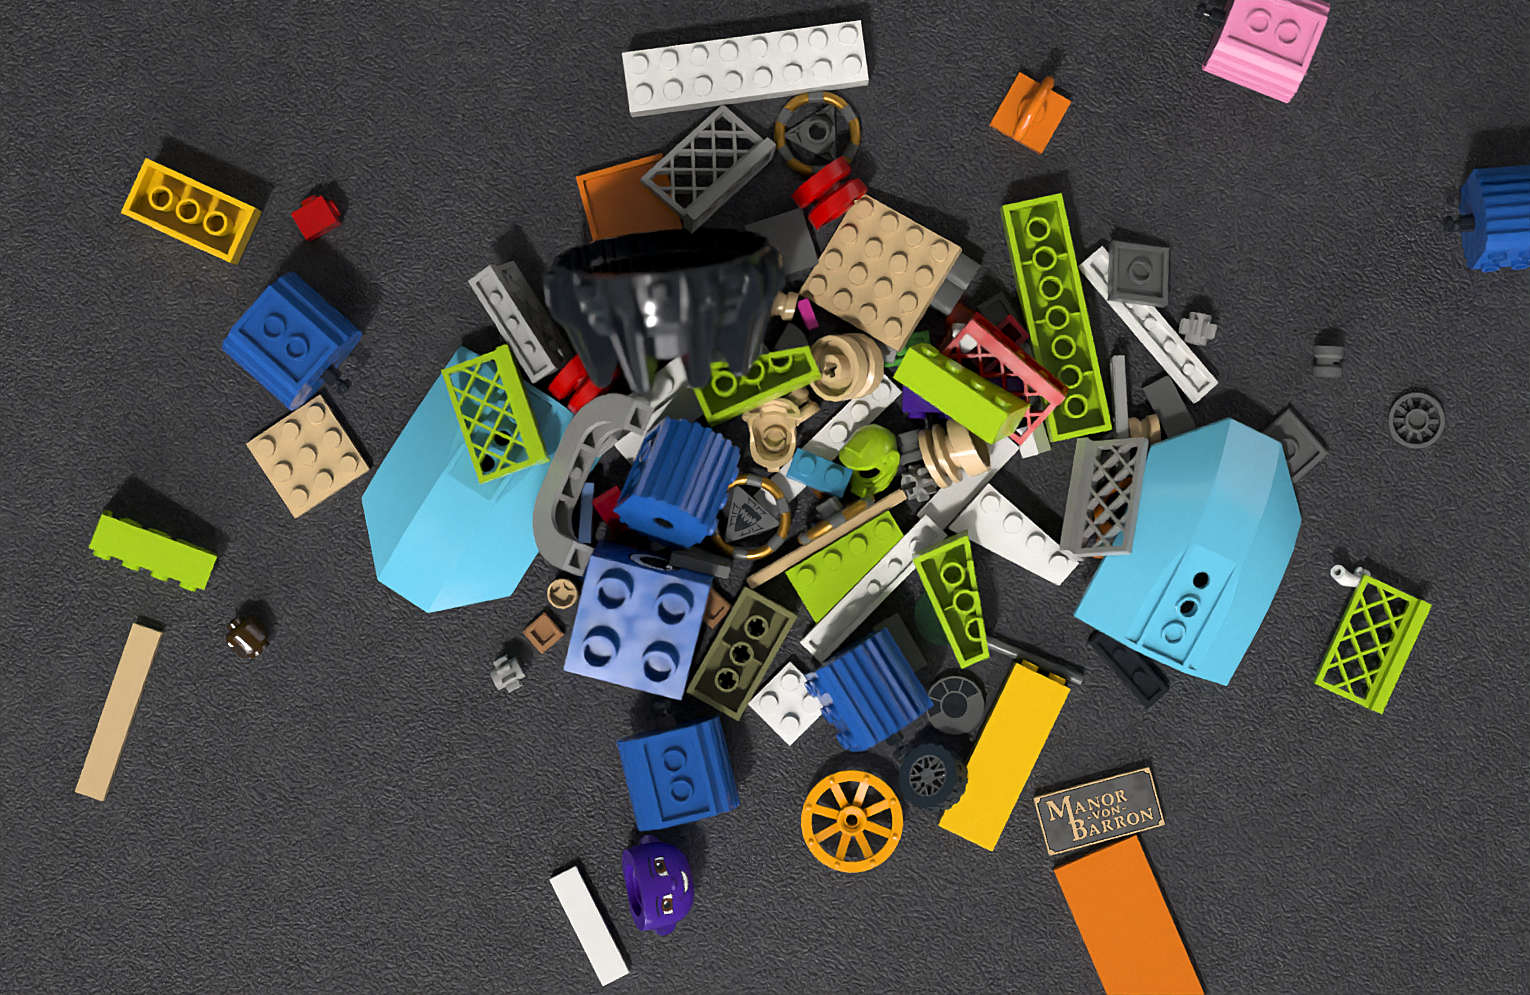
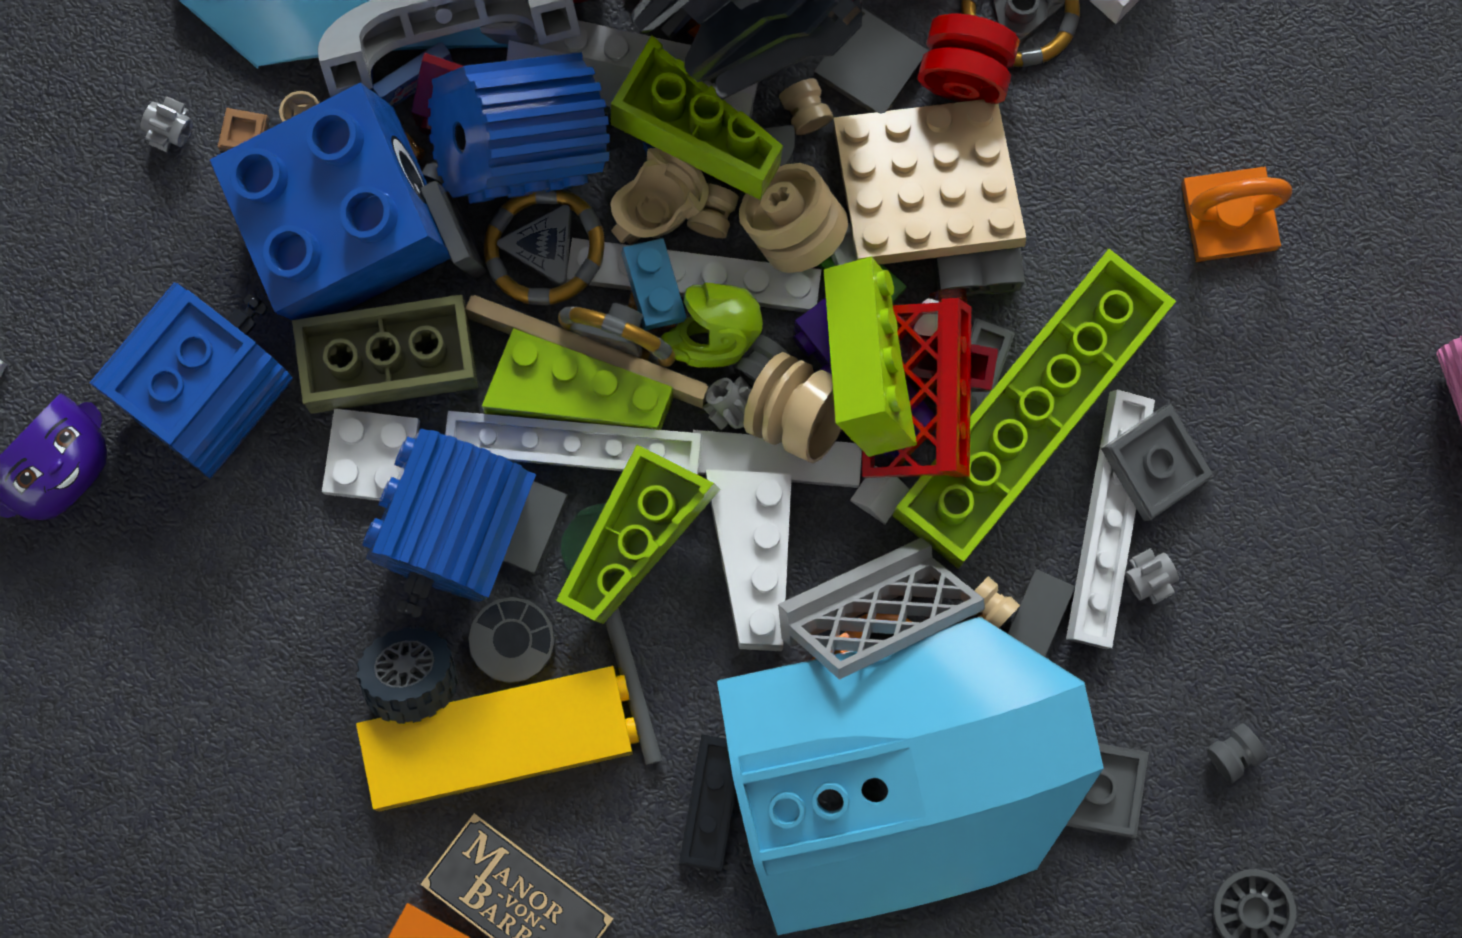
camera: 50 degrees right, 10 degrees down
medium nougat tile [703,587,733,629] -> none
dark pink tile [797,298,819,331] -> none
light orange wheel [801,770,903,872] -> none
light grey tile [1109,355,1131,476] -> none

